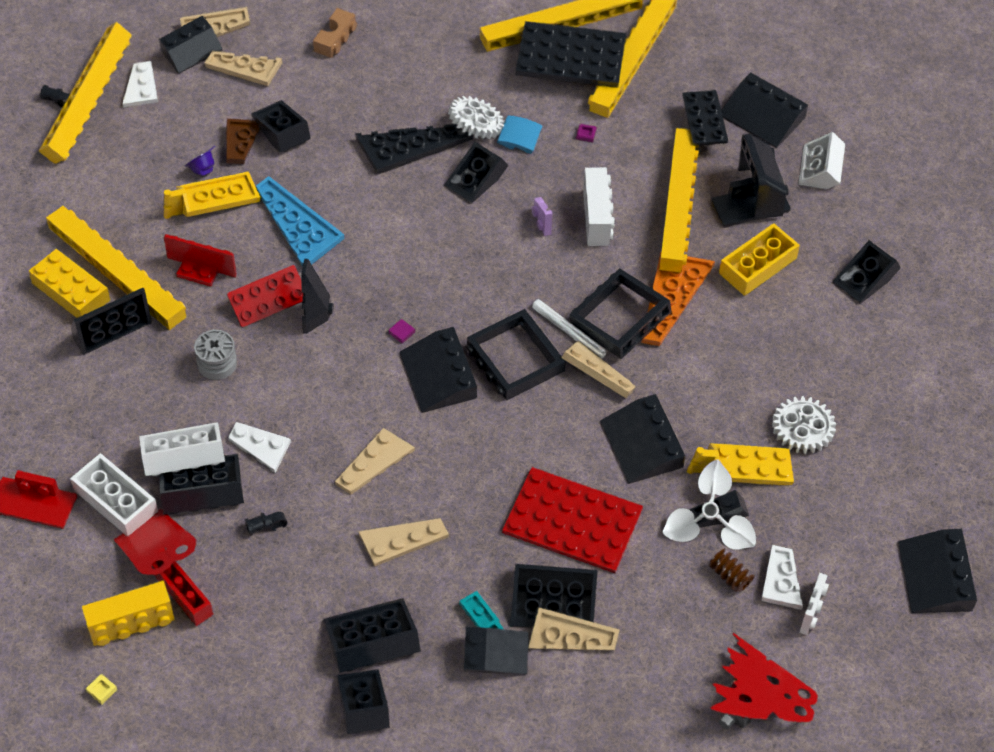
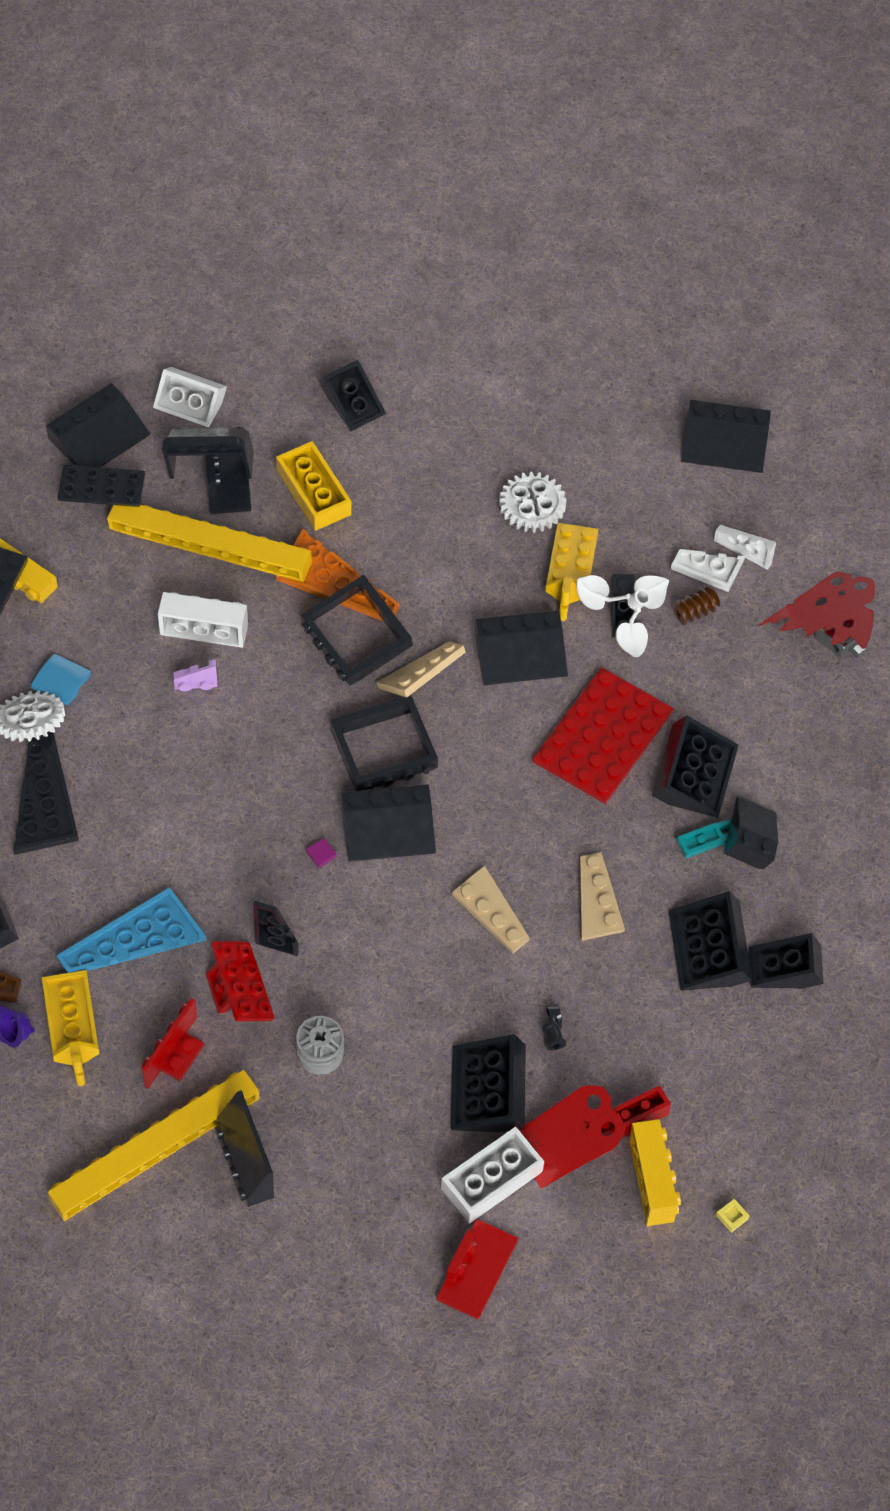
camera: 80 degrees left, 5 degrees up
yellow brick [29,249,110,318] -> none
white brick [139,422,225,476] -> none
white wing [228,422,291,473] -> none
black slope [444,142,508,203] -> none
tan wing [528,608,620,650] -> none
white axle [532,299,607,359] -> none
magenta tile [576,124,597,142] -> none

